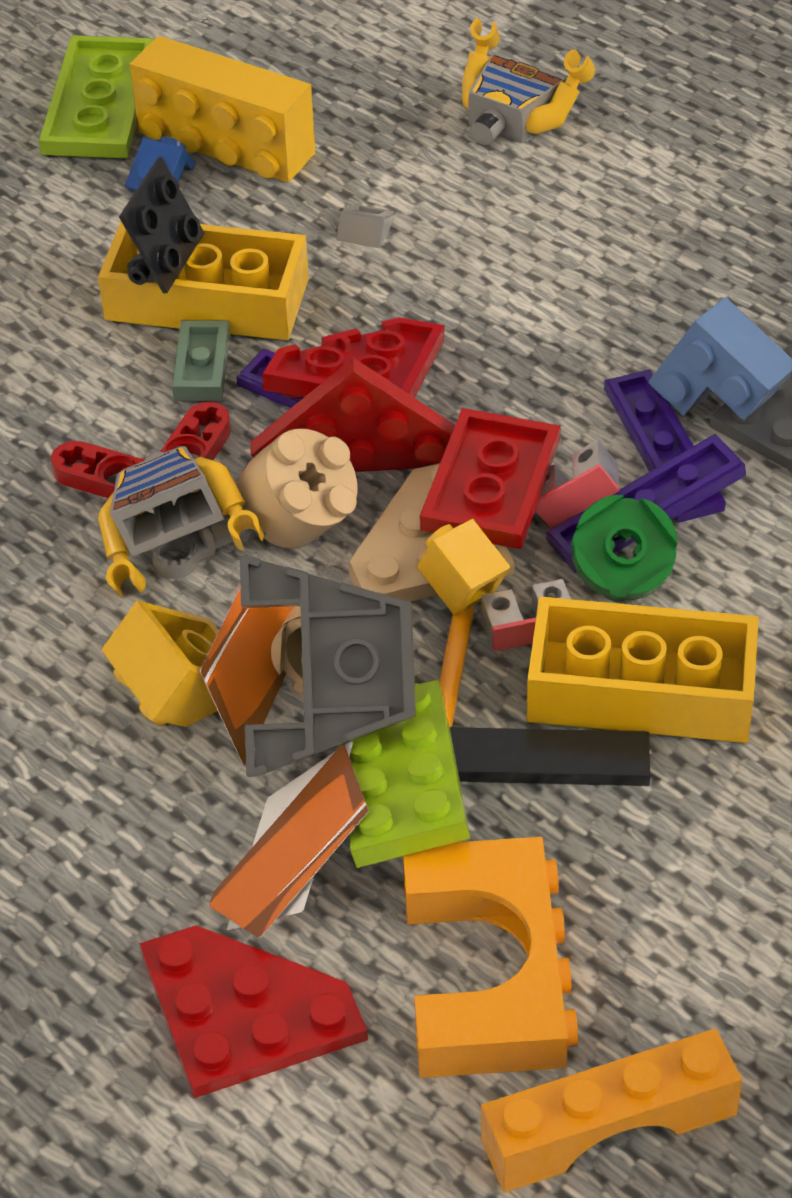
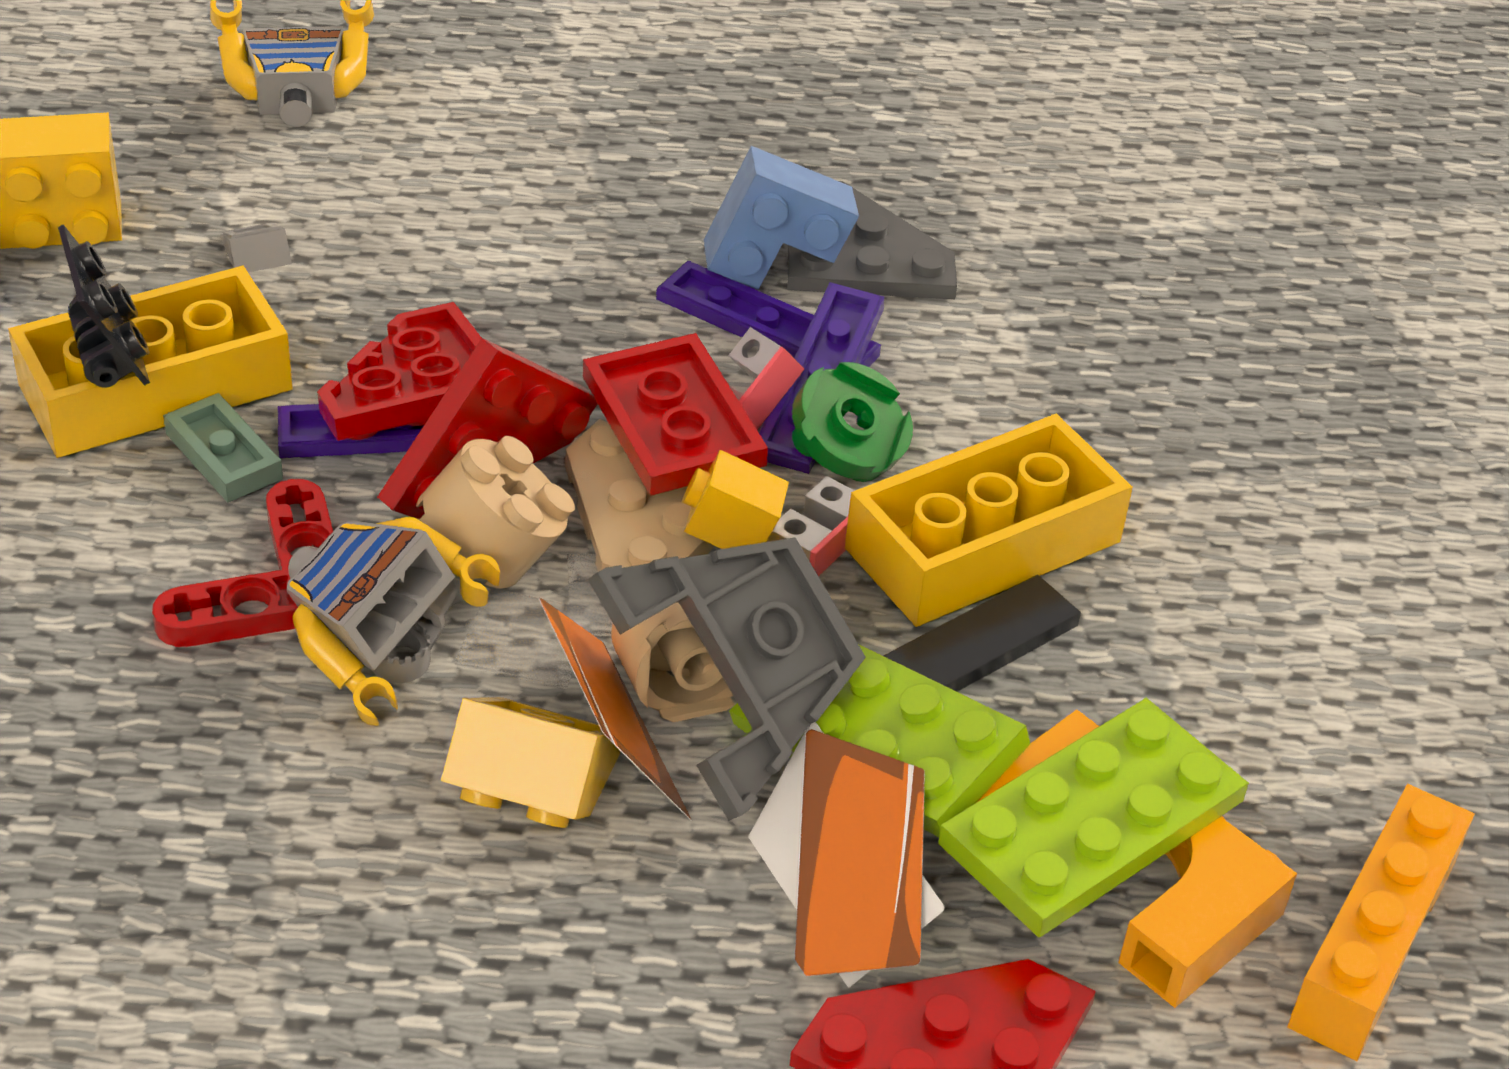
camera: 45 degrees left, 5 degrees down
none -> lime plate [938,697,1249,938]

